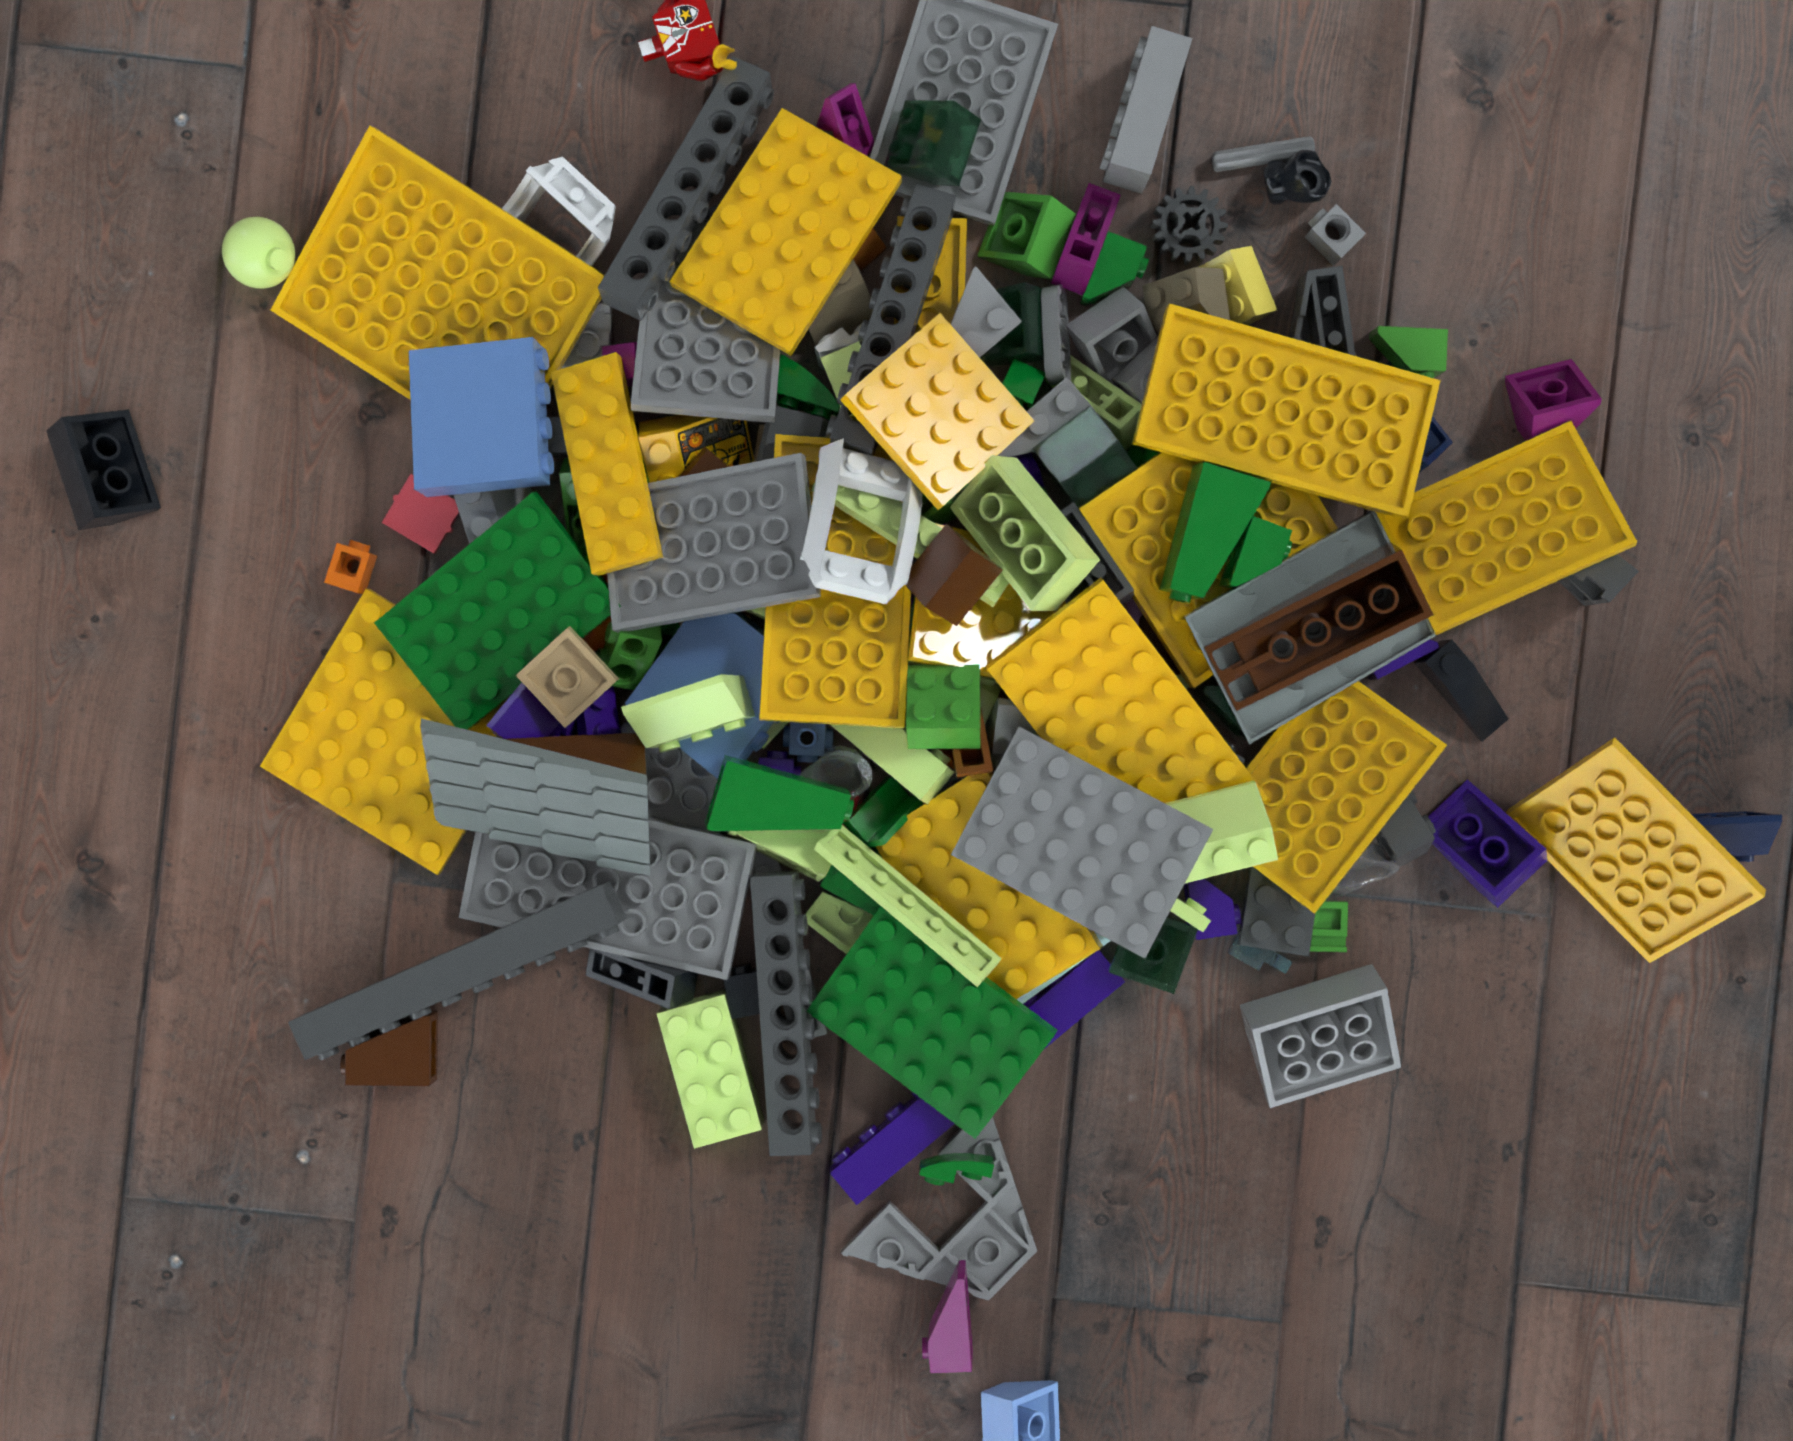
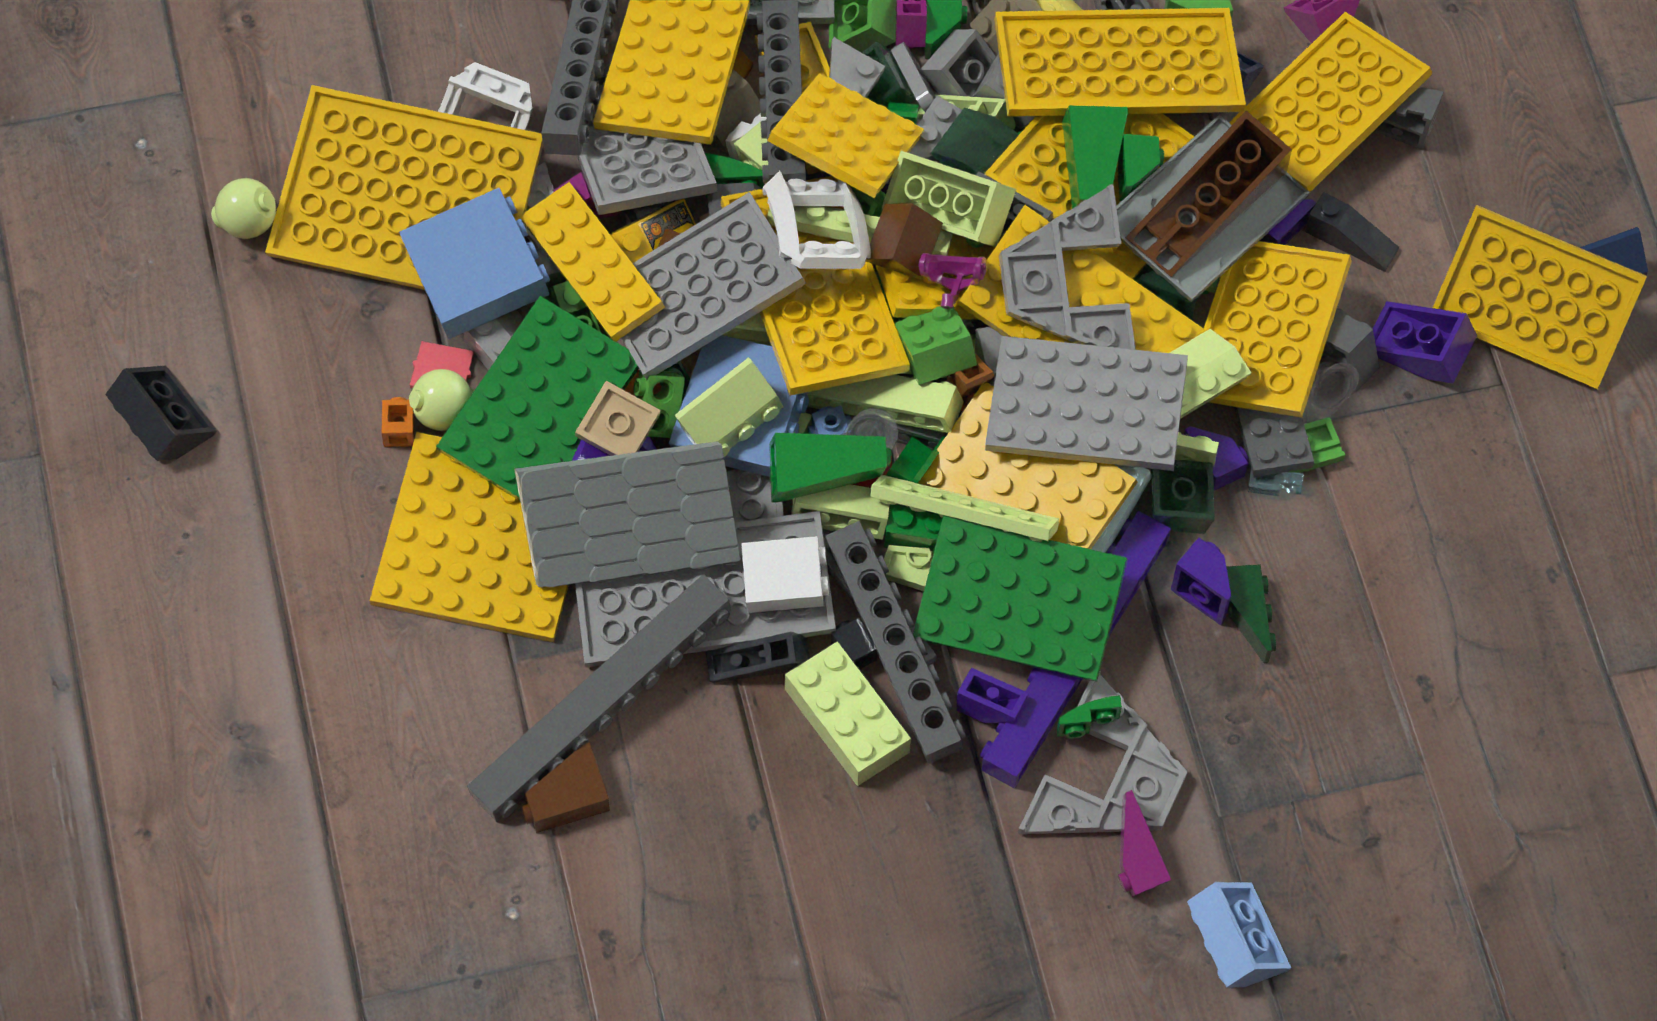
camera: 25 degrees left, 25 degrees down
light grey slope [1240,964,1401,1108] -> none
none -> yellowish green brick [409,369,475,431]
none -> white brick [742,536,829,613]
none -> magenta helmet [919,253,986,309]
none -> dark purple slope [956,668,1029,723]
none -> light grey wing [999,184,1136,350]
none -> dark purple slope [1171,537,1231,625]
none -> dark green slope [1226,564,1276,663]

